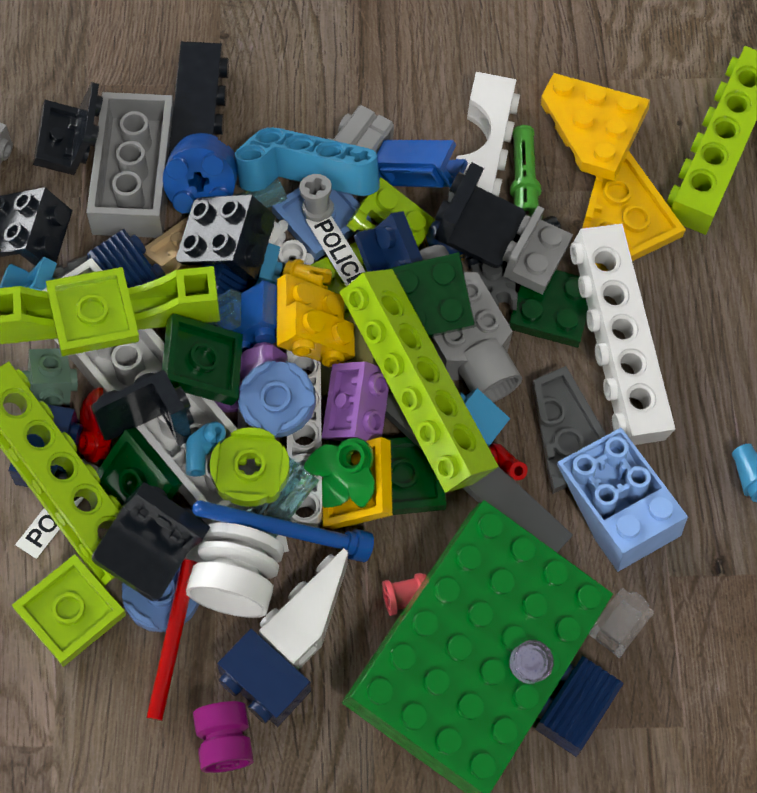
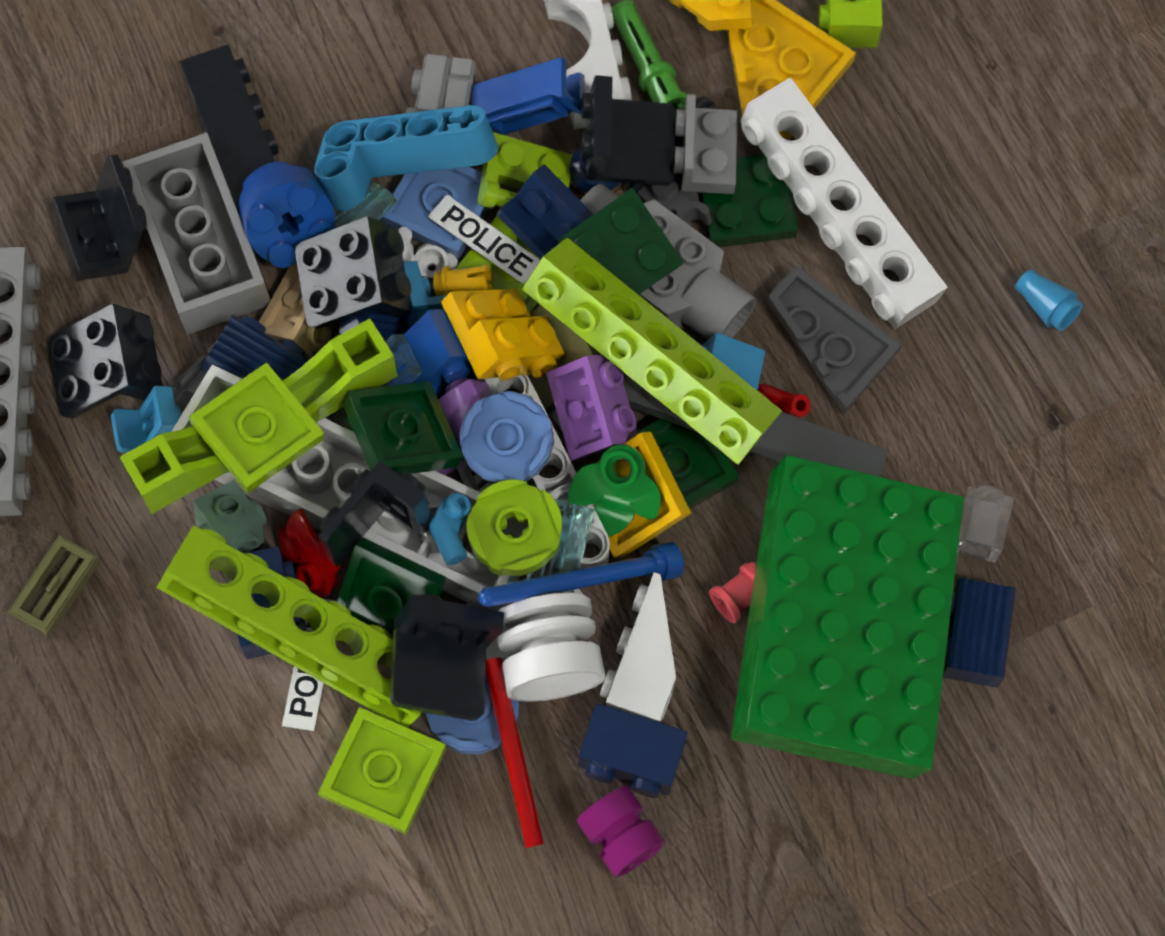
camera: 20 degrees left, 5 degrees up
light grey bush [299,174,334,222] -> none
tile [510,640,554,684] -> none
light blue slope [557,428,688,572] -> none

